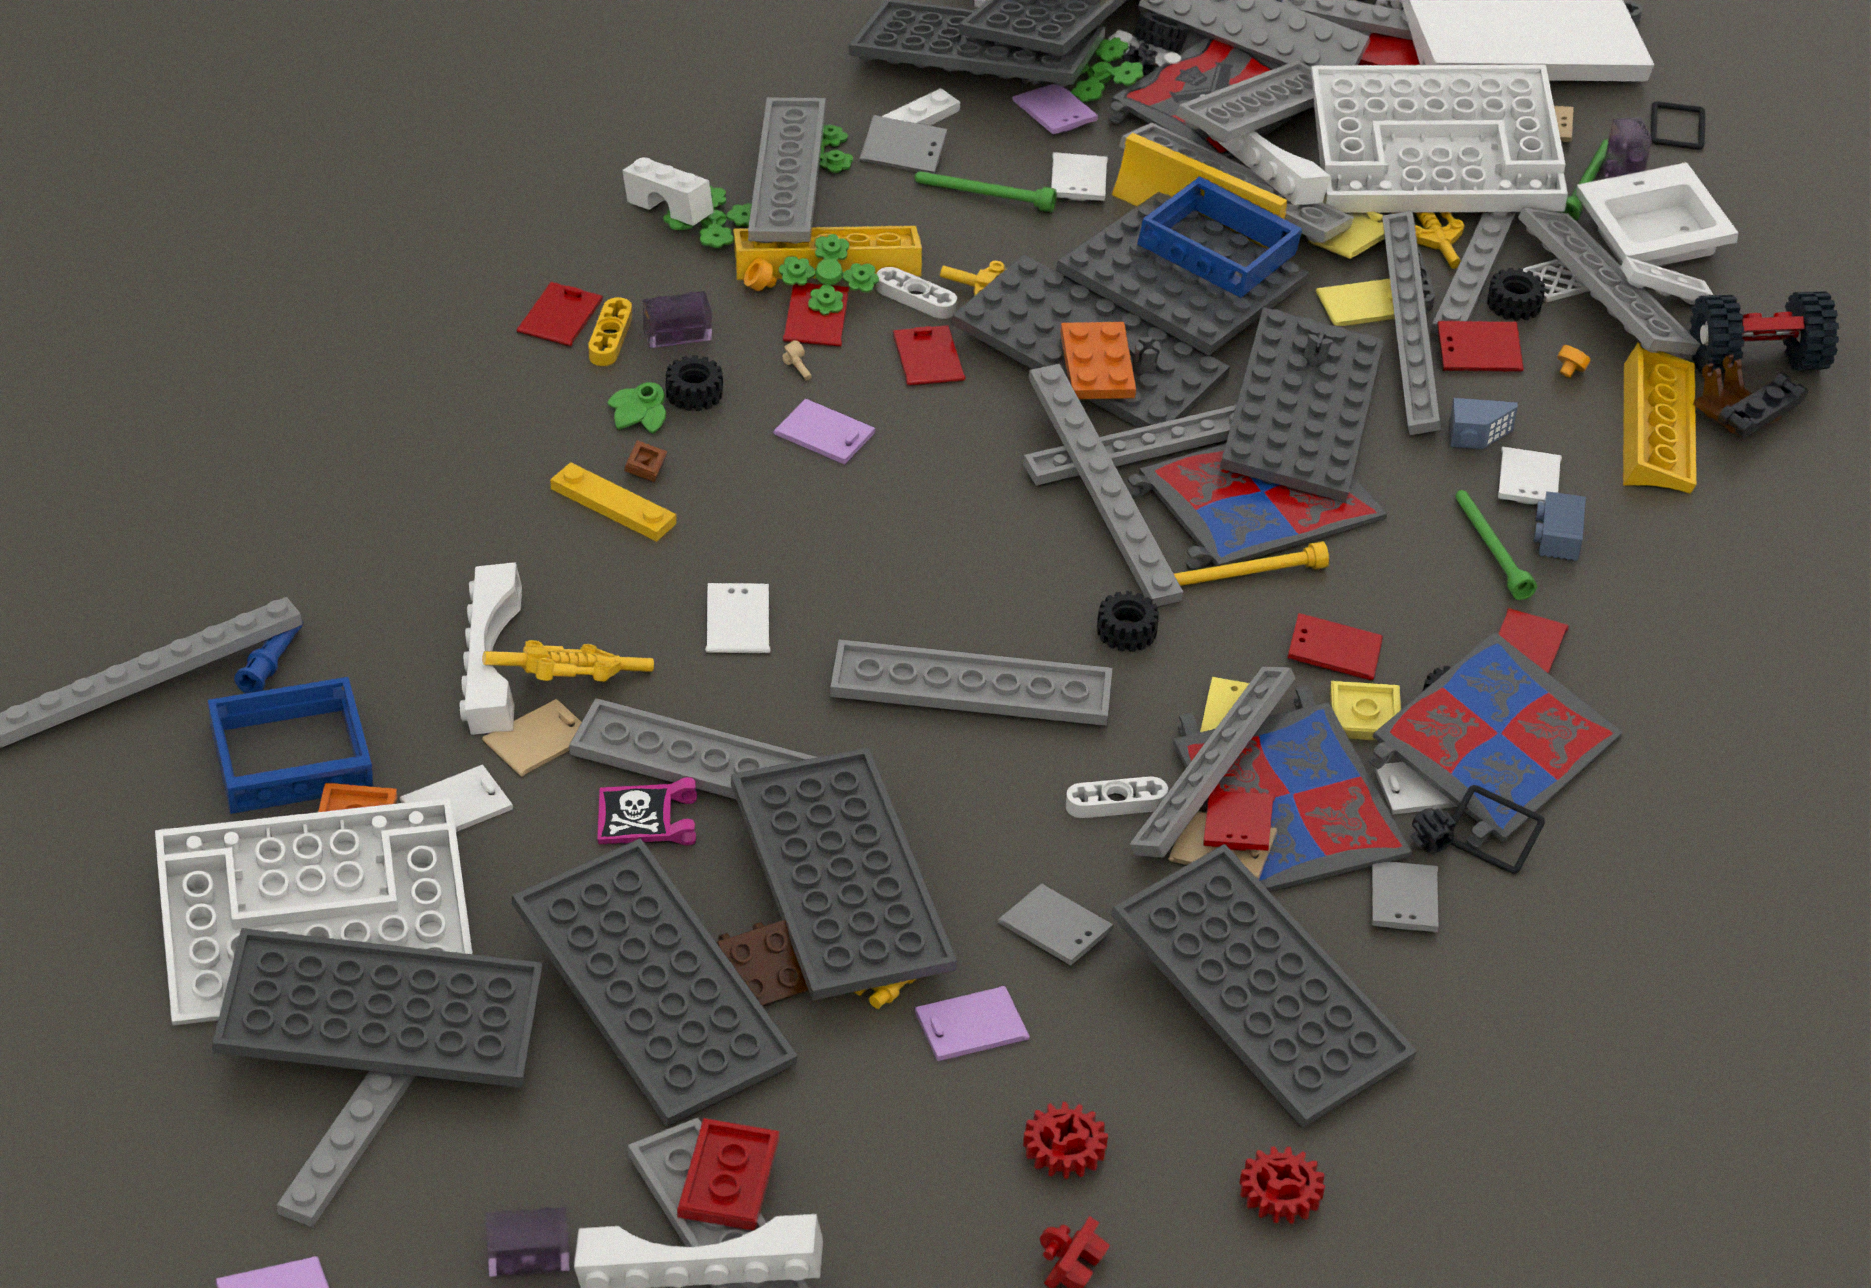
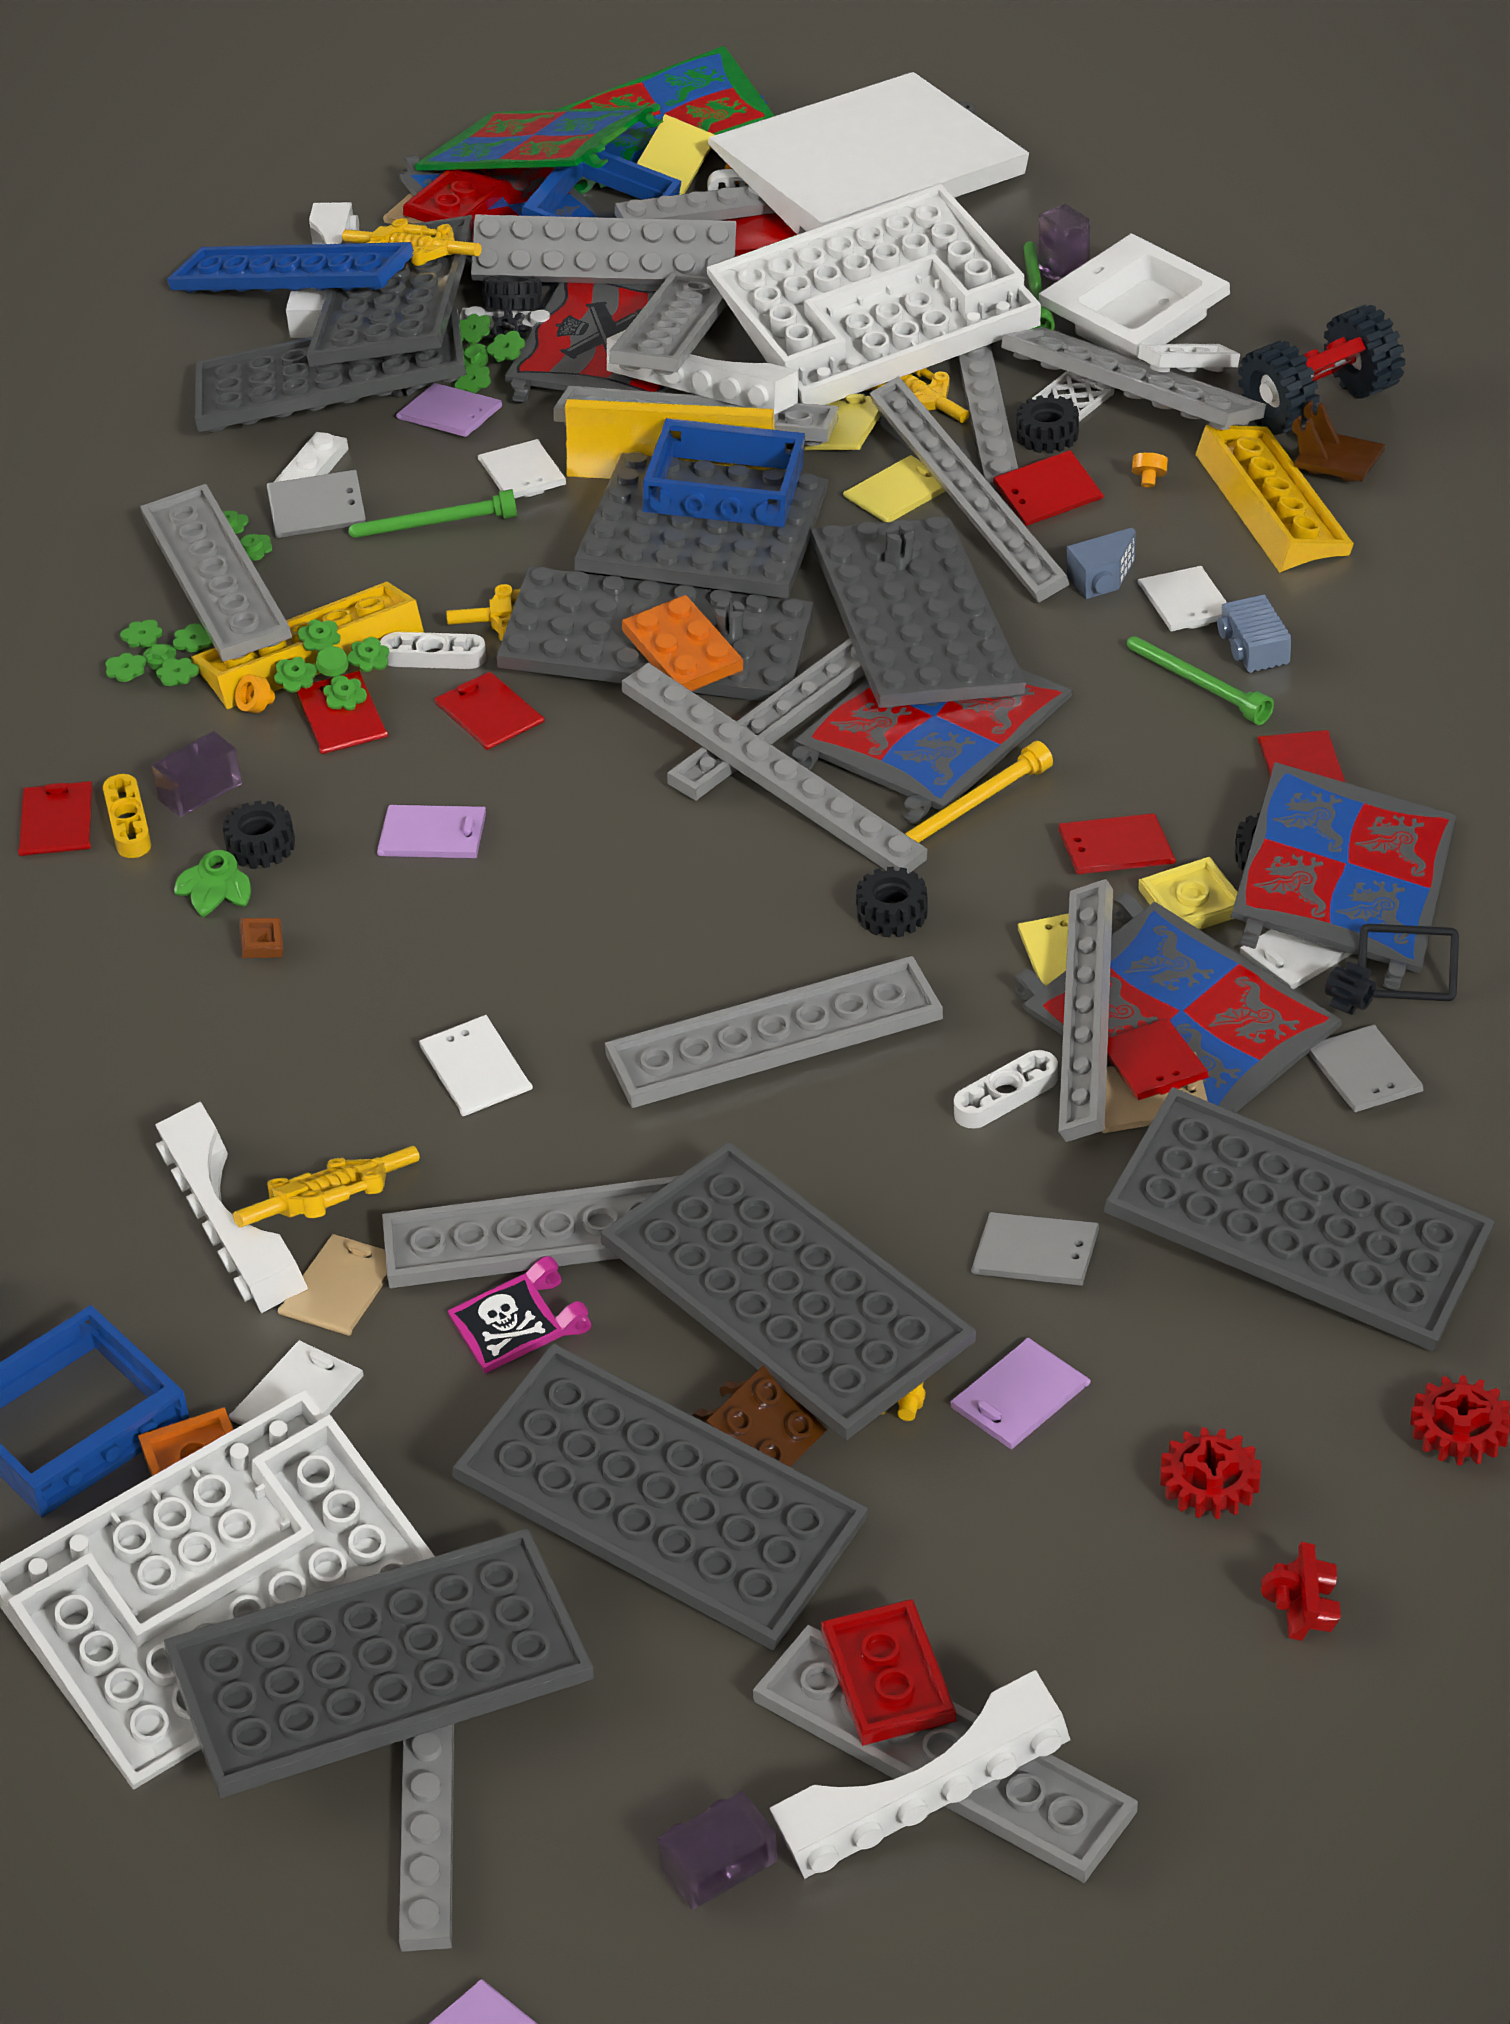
camera: 20 degrees left, 0 degrees up
yellow plate [550,462,677,542] -> none
white arch [622,157,714,226] -> none
tan hand [782,341,812,381] -> none
black piece [1650,101,1705,149] -> none
black plate [1718,372,1808,438] -> none

